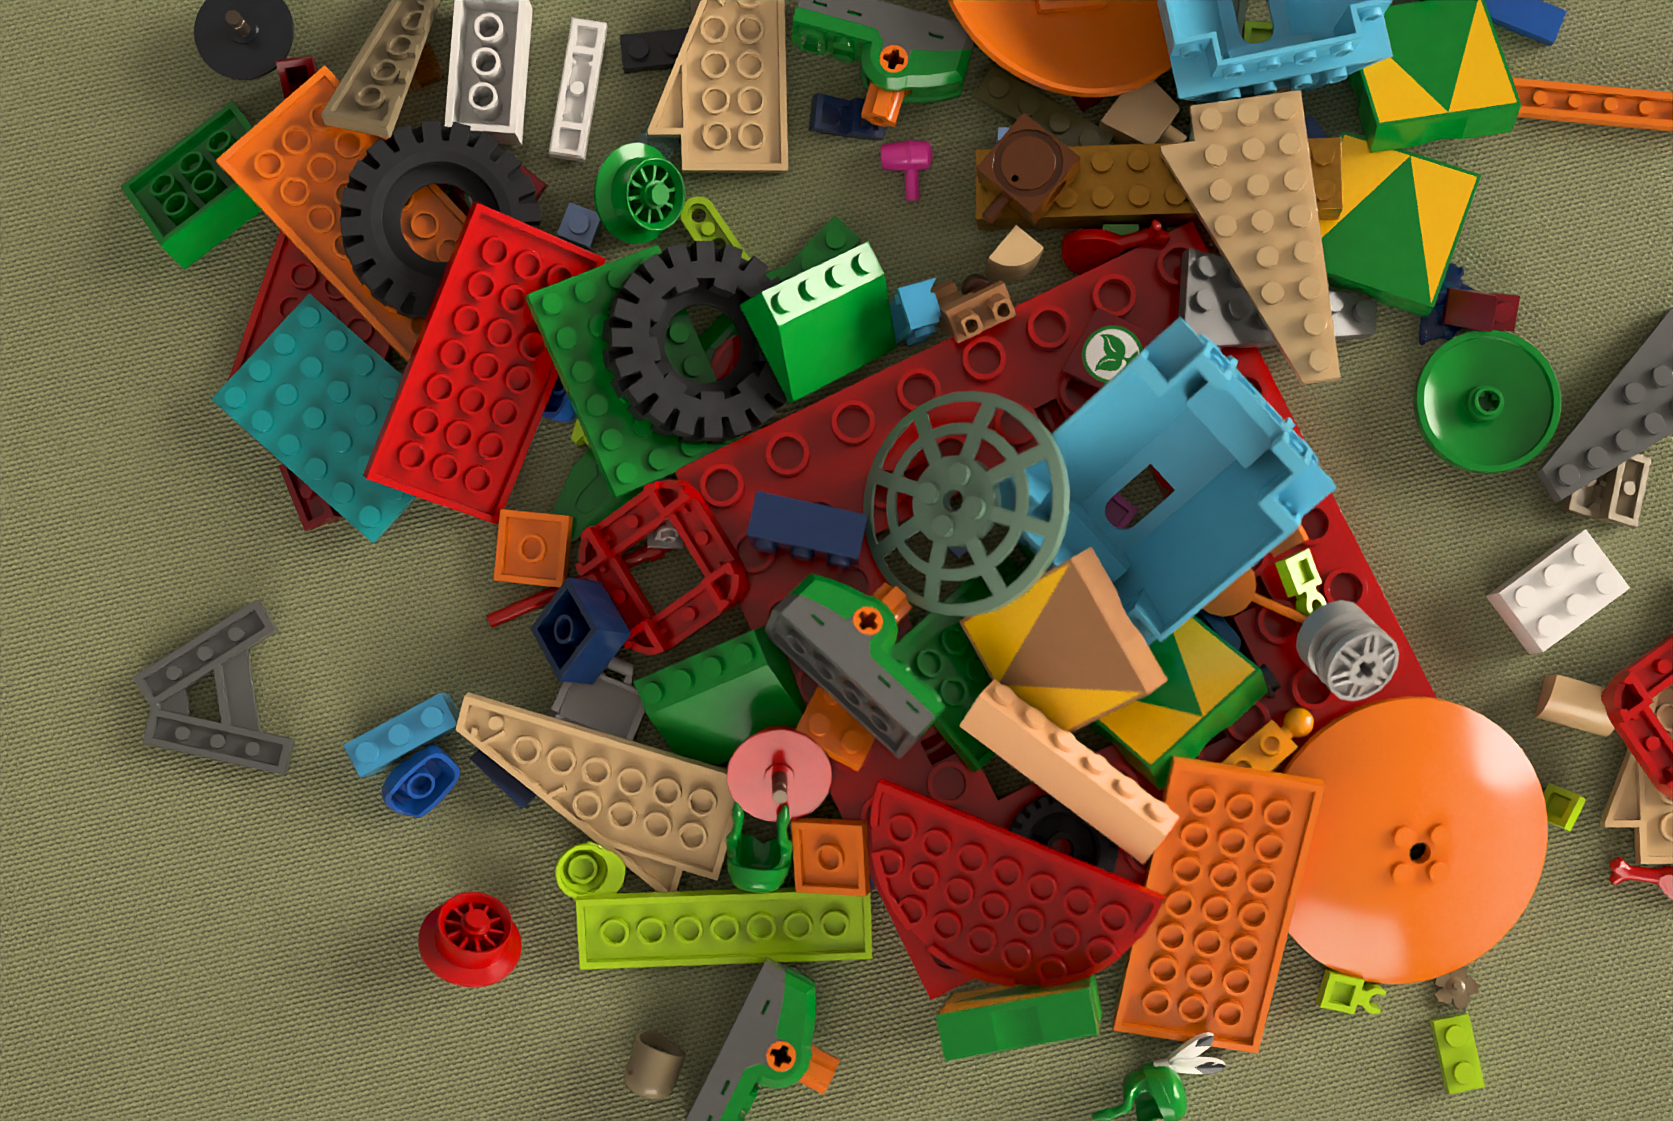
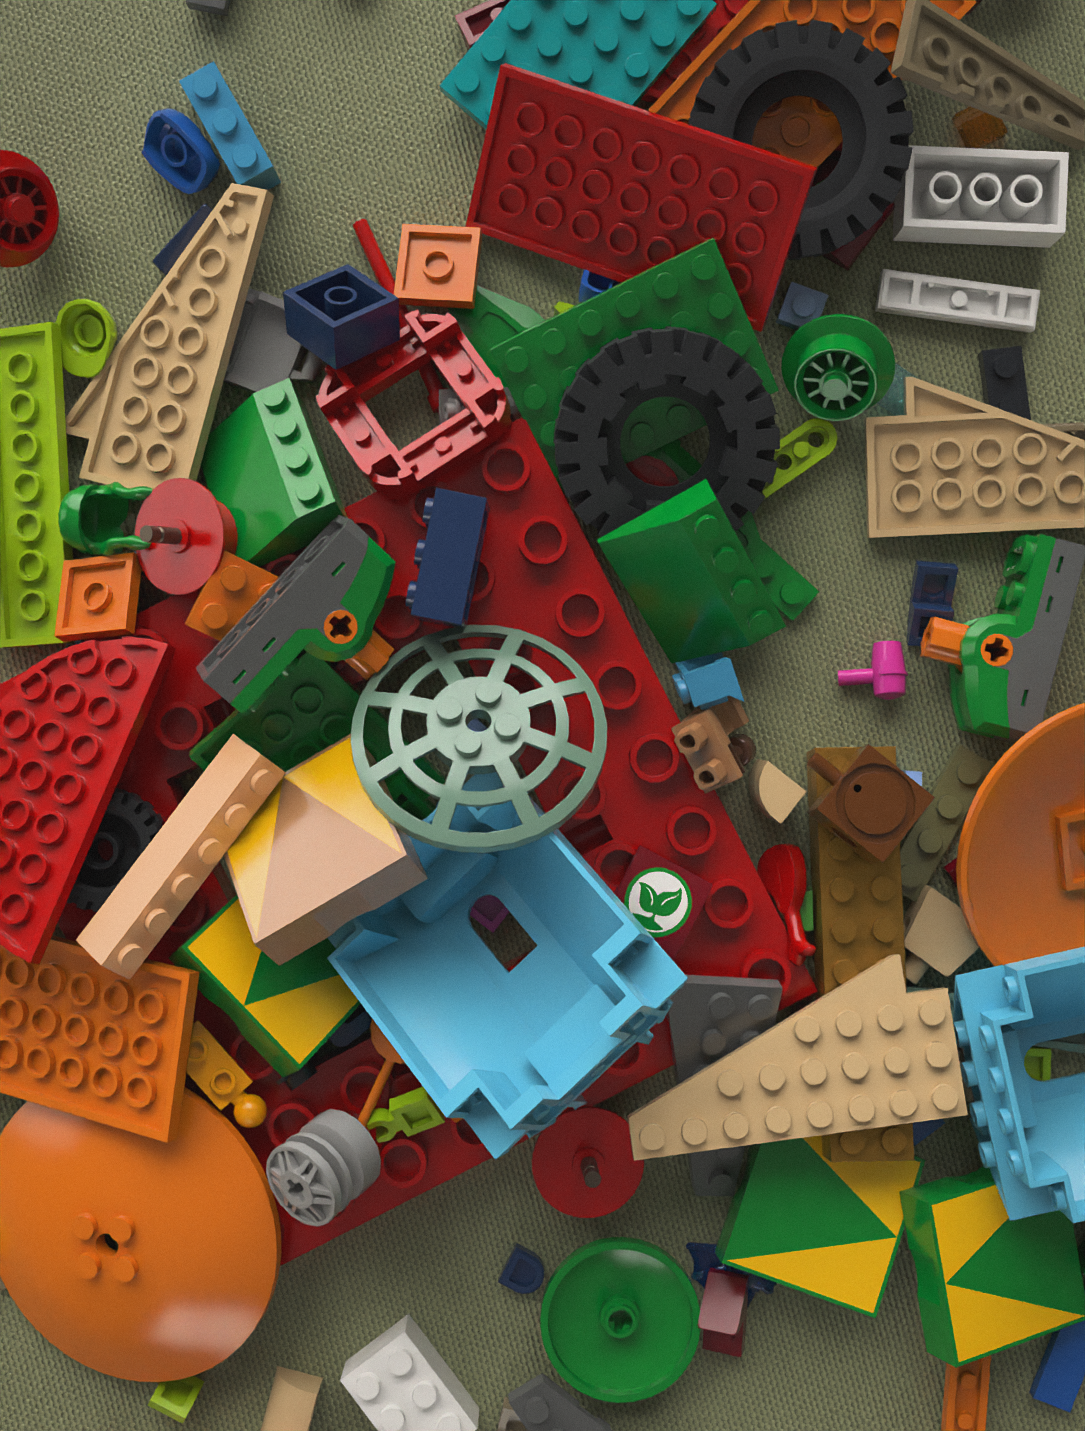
camera: 85 degrees right, 5 degrees up
none -> dark blue tile [498,1243,544,1294]
none -> red piece [532,1107,644,1218]

